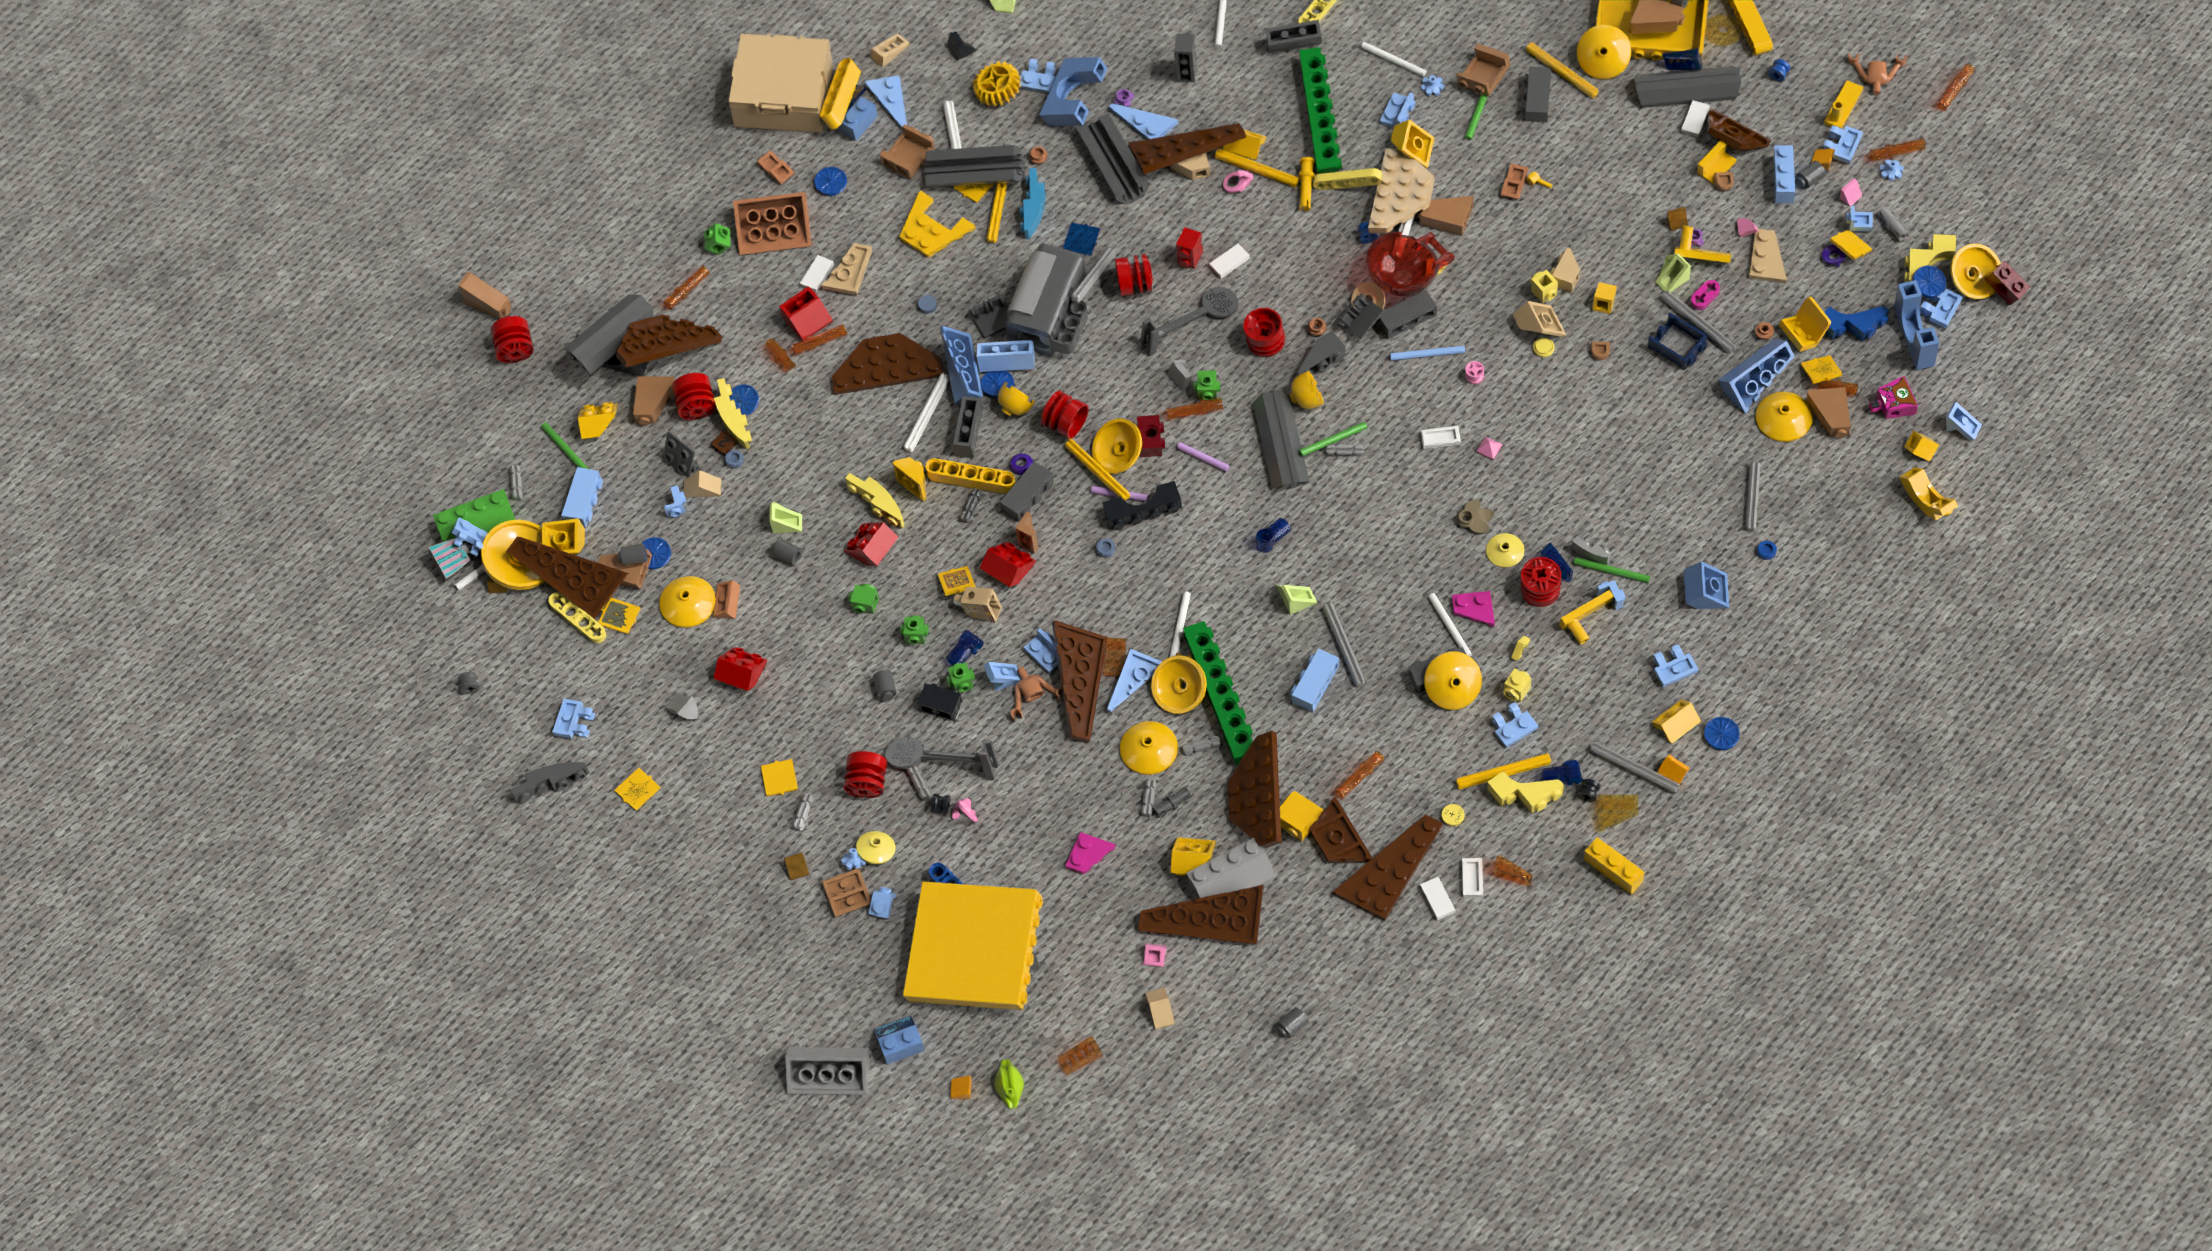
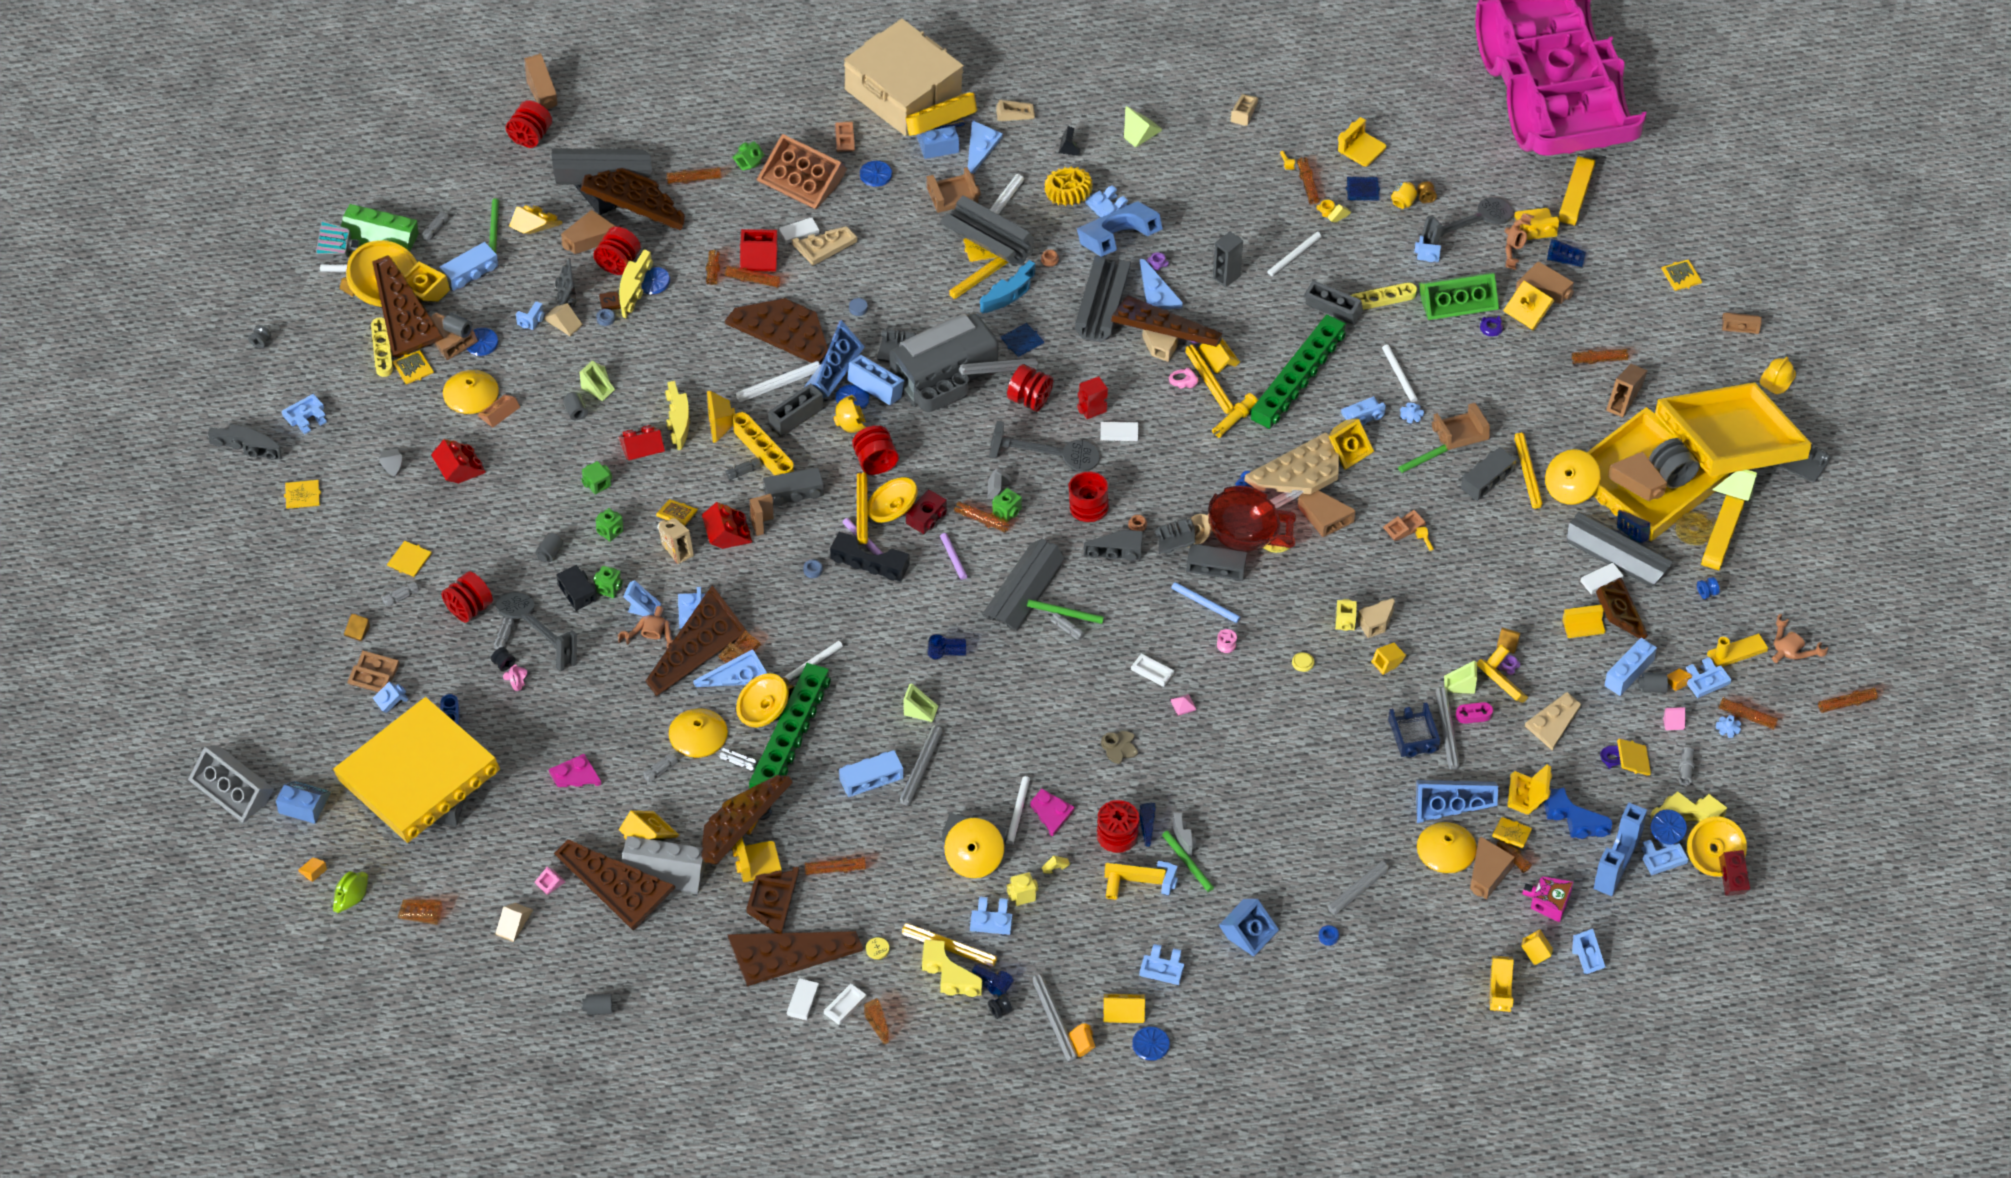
camera: 30 degrees right, 10 degrees down
light blue plate [452,517,488,556] -> none
light blue plant [841,848,867,870] -> none
light yellow dish [856,831,895,864] -> none
yellow wing [900,191,976,258] -> none
clear blue piece [946,630,984,666] -> none
dark purple piece [1009,453,1033,475] -> none
dark grey pin [1152,786,1192,818] -> none
yellow cylinder [1290,371,1324,409] -> none
light yellow beam [1313,168,1382,190] -> none
light yellow dish [1486,533,1524,568] -> none
tan slope [1513,301,1566,337] -> none
yellow brick [1584,837,1644,895] -> none
medium nougat tile [1591,342,1610,361] -> none
clear yellow wing [1598,794,1638,832] -> none
medium nougat tile [1713,172,1734,191] -> none
bright pink tile [1737,218,1758,237] -> none
nougat plate [1755,322,1774,340] -> none
light blue bracket [1846,206,1873,232] -> none

